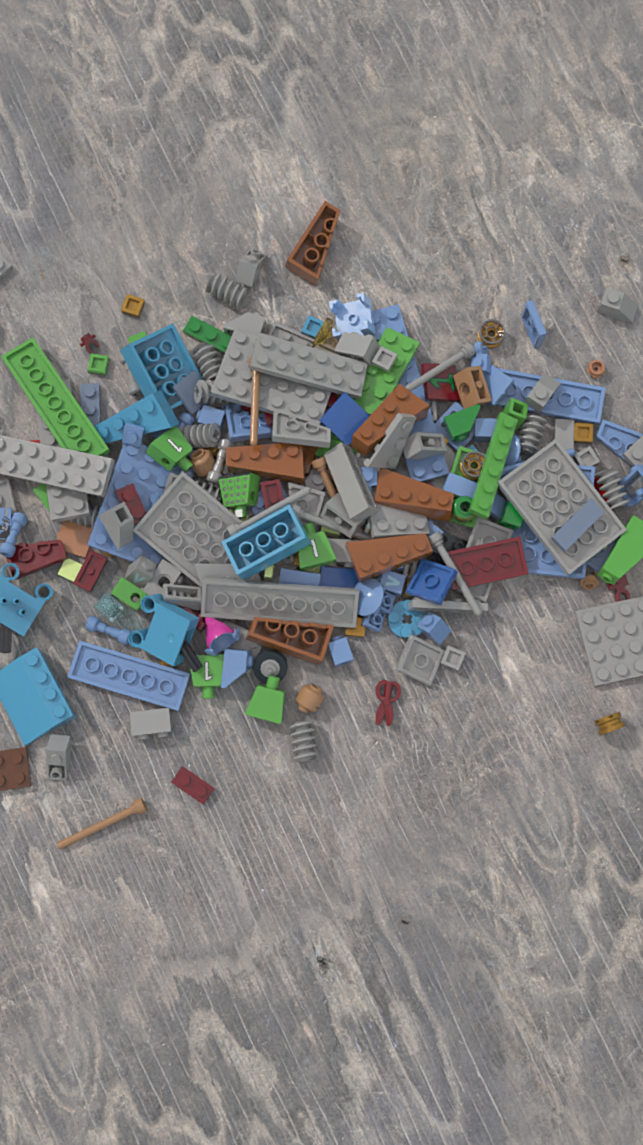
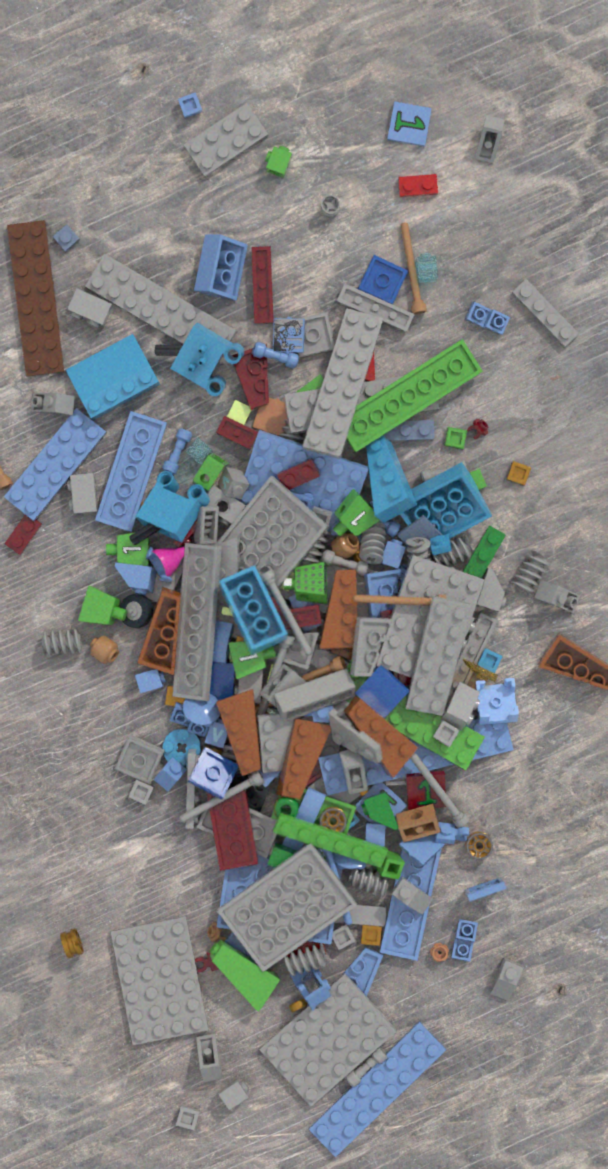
camera: 85 degrees right, 10 degrees up
light grey slope [98,502,134,549] -> none
medium blue plate [122,423,145,447] -> none
dark red piece [375,680,401,727] -> none
sand blue tile [551,498,605,552] -> none
none -> medium blue plate [4,408,107,521]
none -> dark azure plate [430,534,452,556]
none -> medium blue slope [451,919,478,962]

